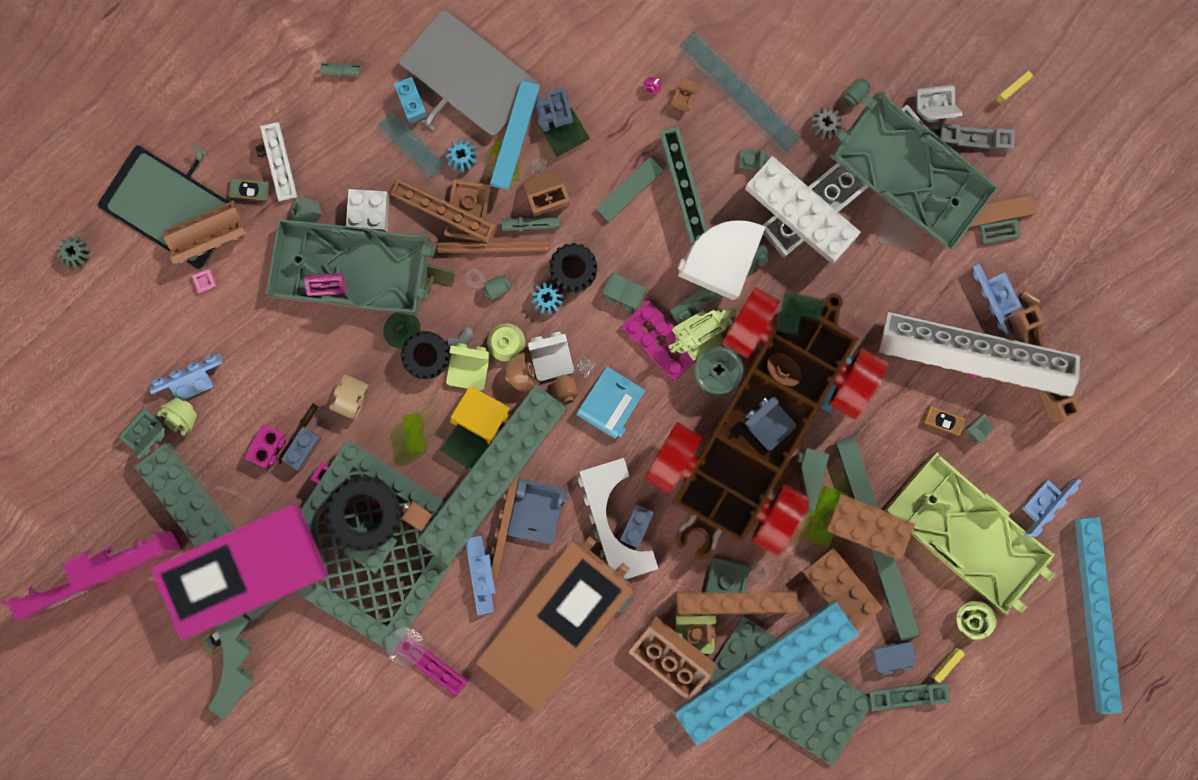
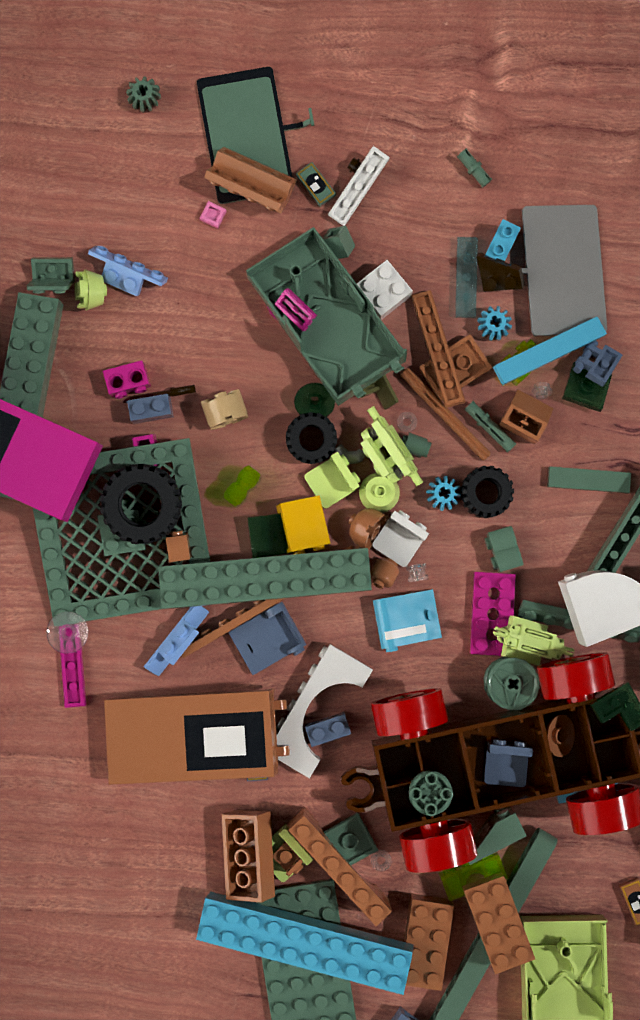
camera: 50 degrees right, 0 degrees up
none -> yellowish green piece [360,406,424,487]
none -> sand green tile [409,770,453,816]
none -> dark brown wing [476,253,525,292]

